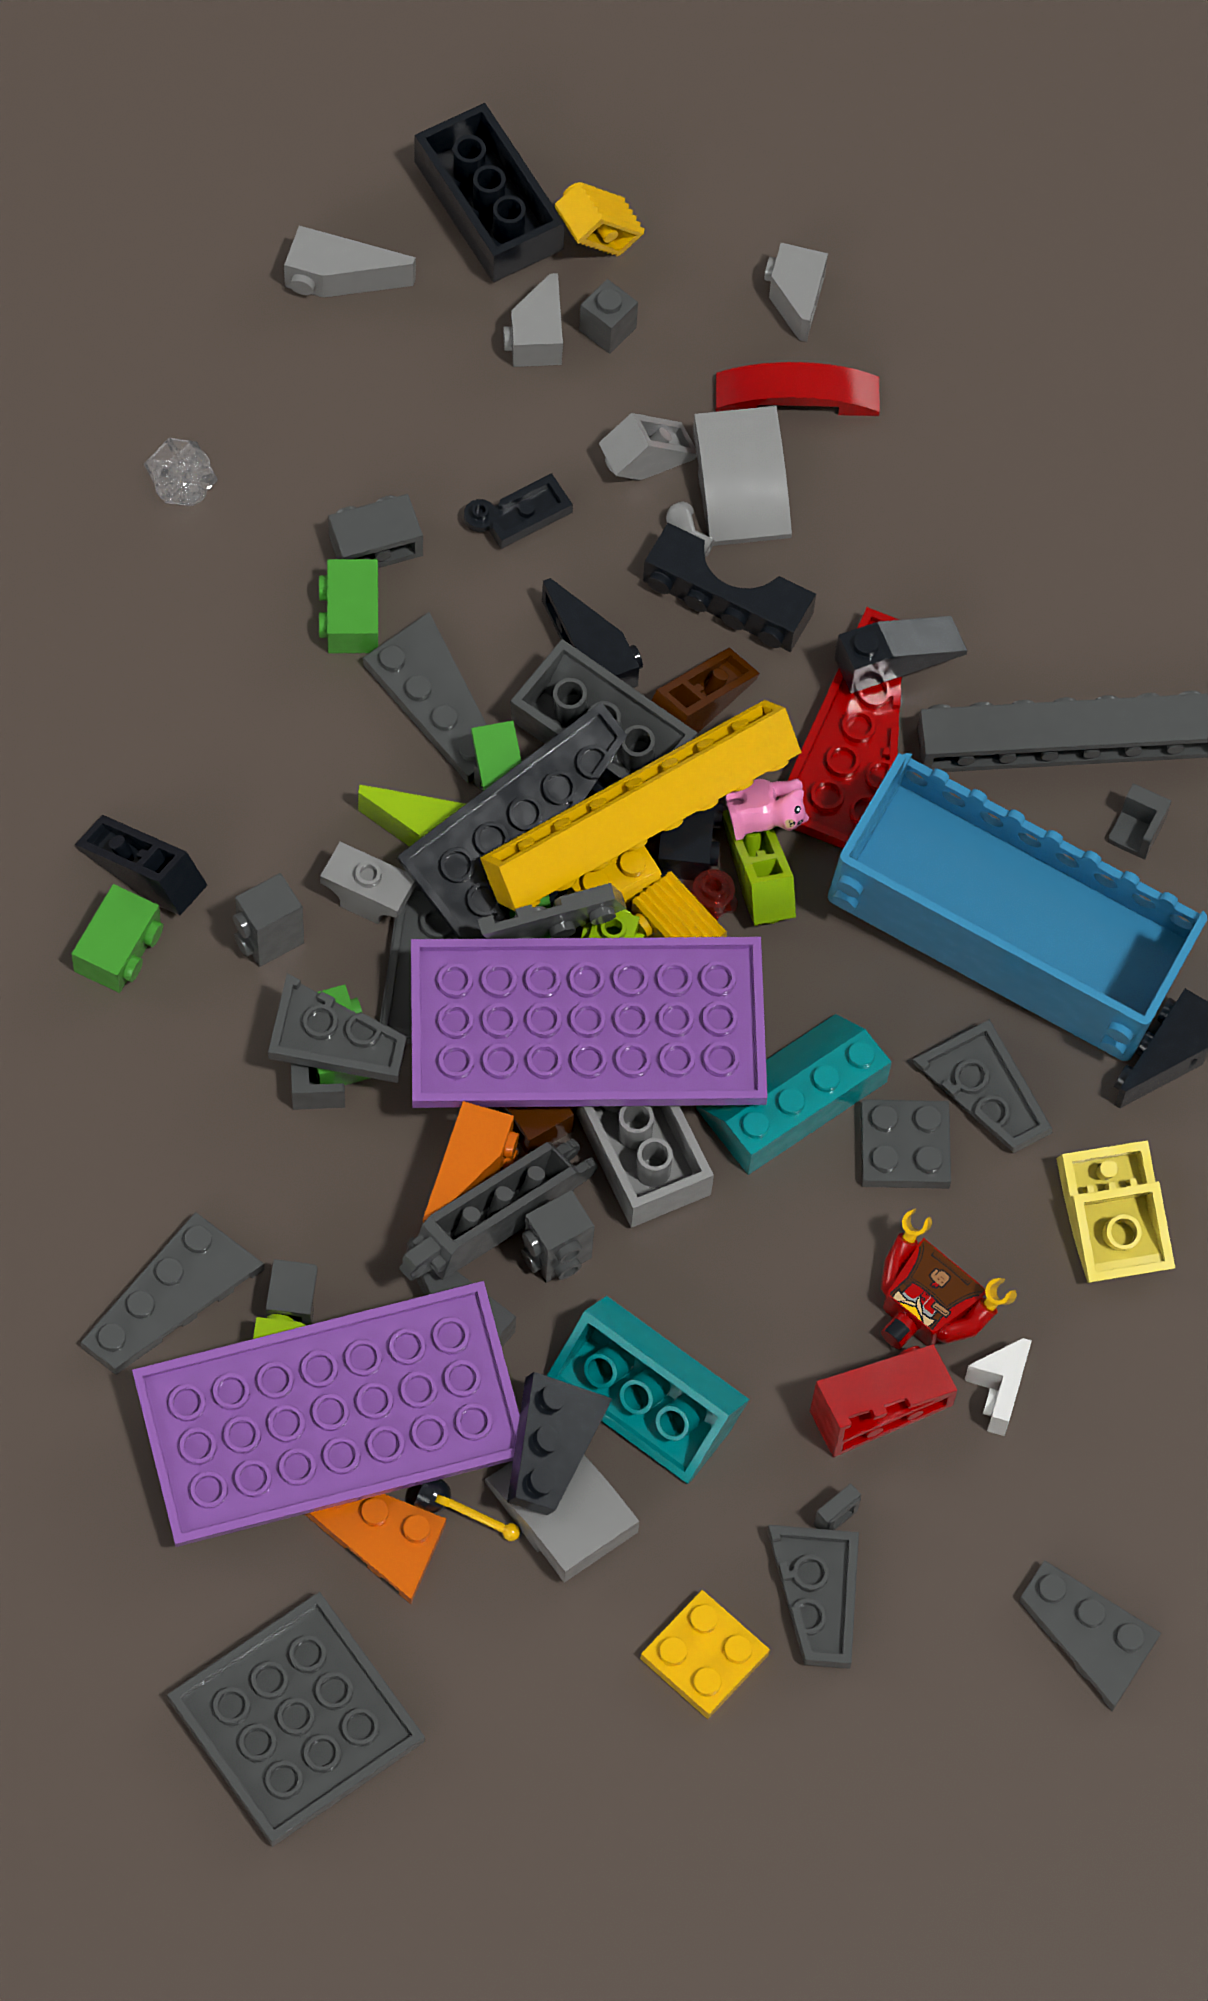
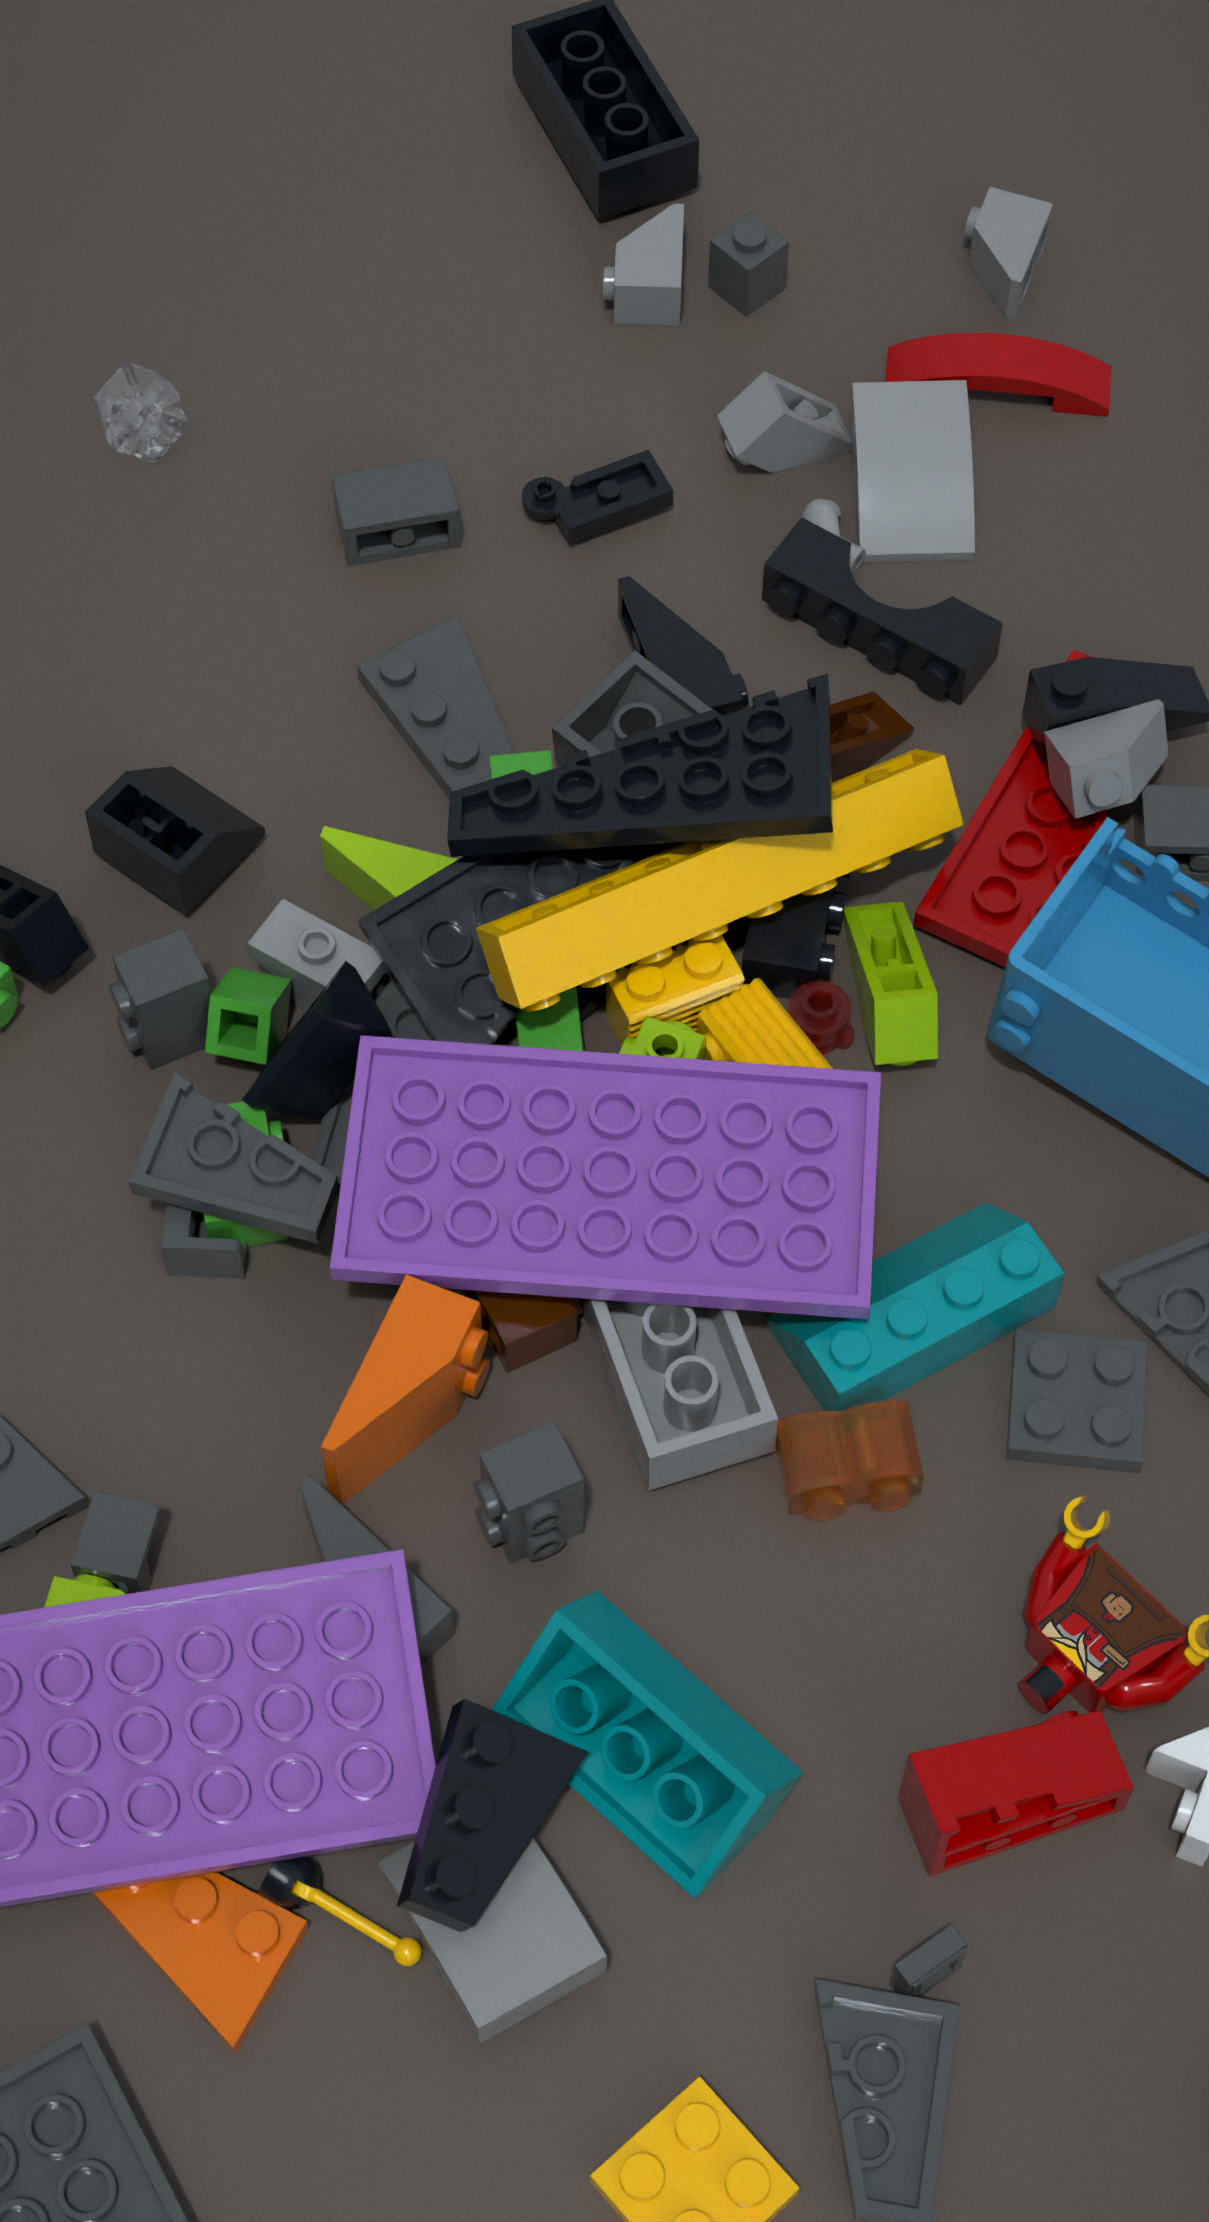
camera: 10 degrees right, 5 degrees down
light grey slope [284,225,416,298] -> none
bright green brick [319,559,378,653] -> none
dark grey hinge [399,1139,599,1281] -> none
dark grey wing [478,883,627,939] -> none
yellow brick [554,182,645,257] -> none
bright pink animal [725,779,809,841] -> none
none -> black slope [85,766,266,915]
none -> bright green brick [205,967,292,1065]
none -> black slope [242,961,392,1120]
none -> black wing [447,673,833,857]
none -> clear orange brick [776,1401,924,1521]
none -> light grey slope [1044,699,1168,819]

